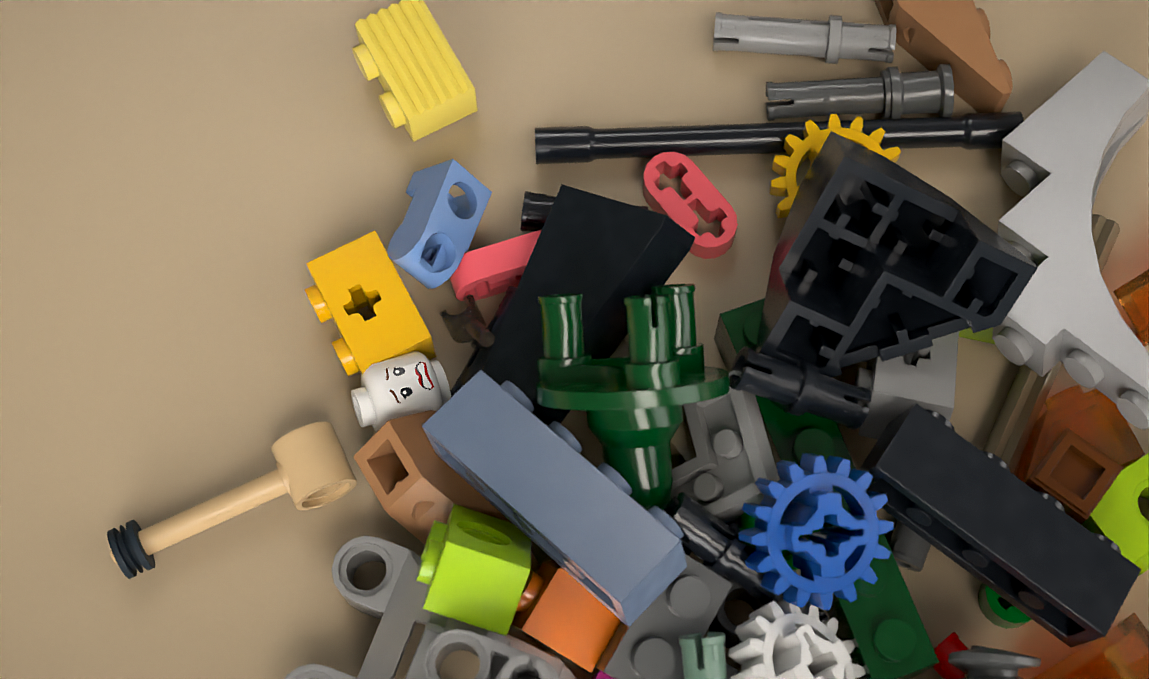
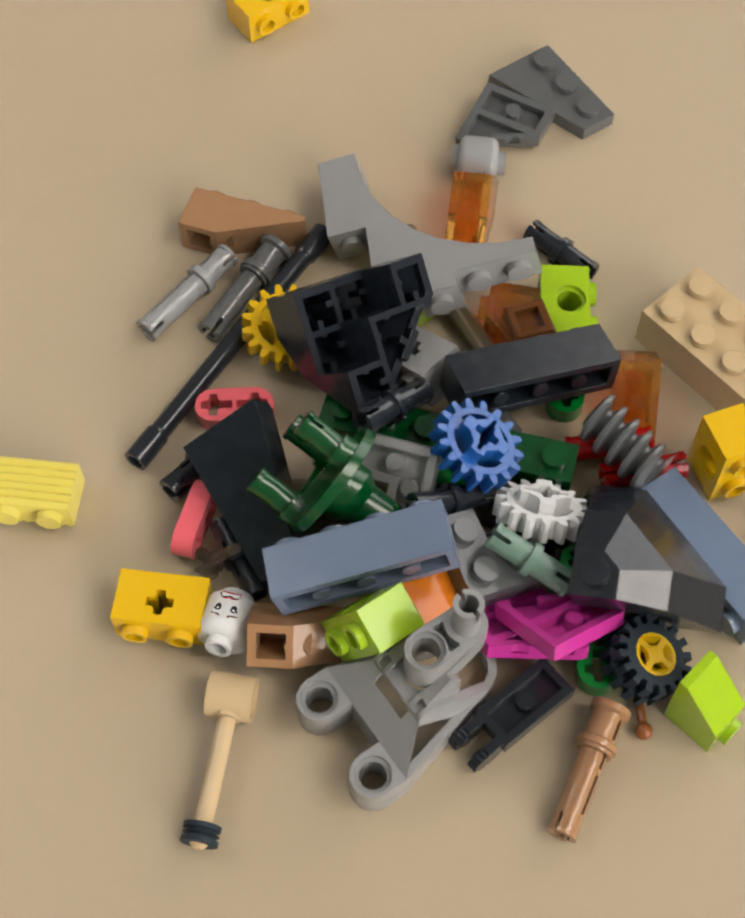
camera: 55 degrees left, 10 degrees down
medium blue leg [387,159,492,289] -> none

